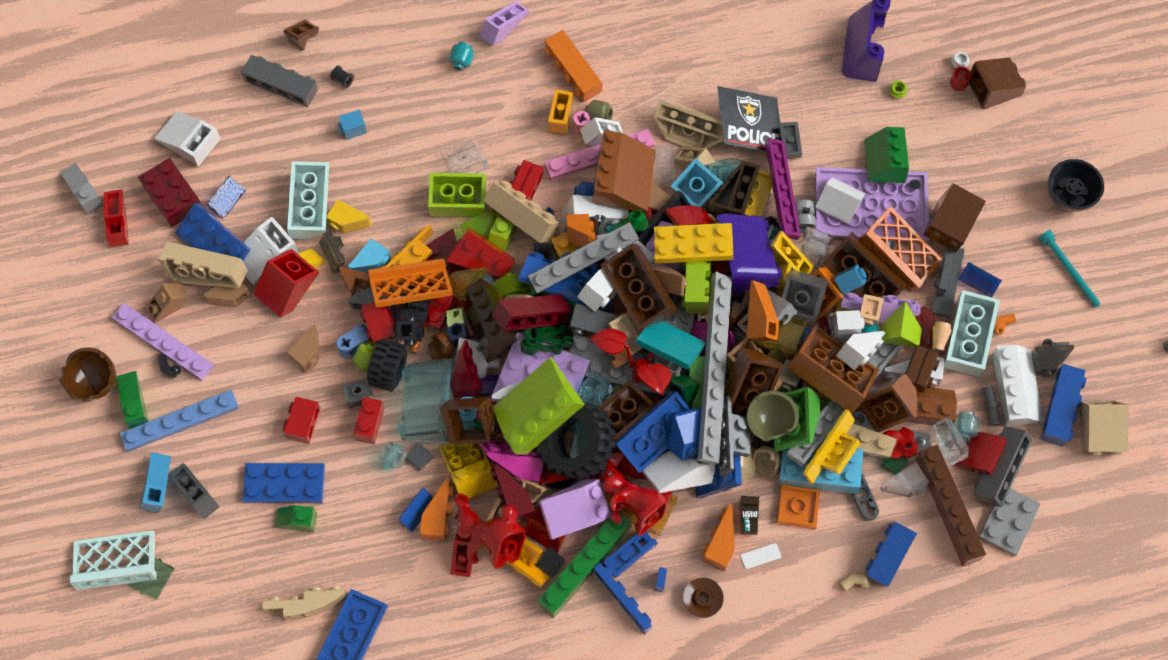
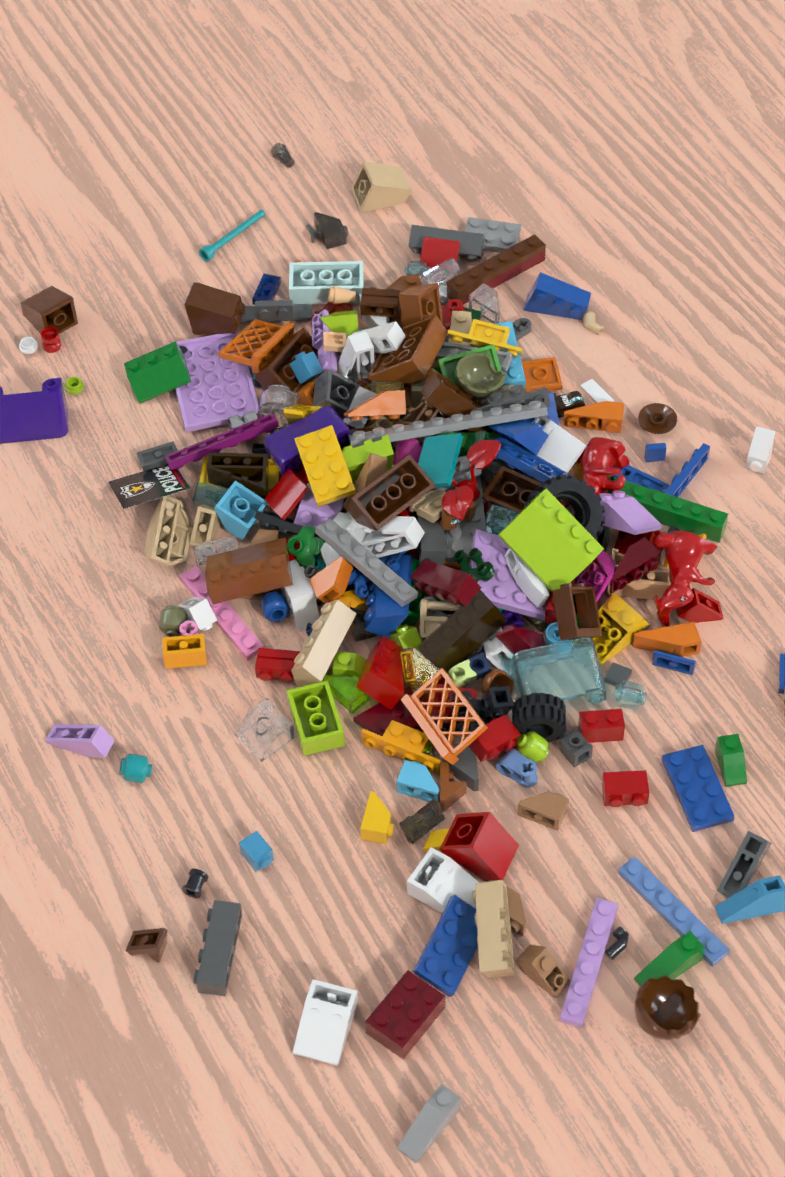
camera: 105 degrees left, 15 degrees down
red slope [104,189,129,247] -> none
clear blue slope [207,176,246,218] -> none
light aqua slope [287,161,329,239] -> none
orange brick [544,30,602,102] -> none
white slope [815,177,865,225] -> none
dark grey pin [981,386,1003,427] -> none
white slope [992,345,1044,427] -> none
blue brick [1040,364,1087,447] -> none
black piece [1048,159,1104,212] -> none

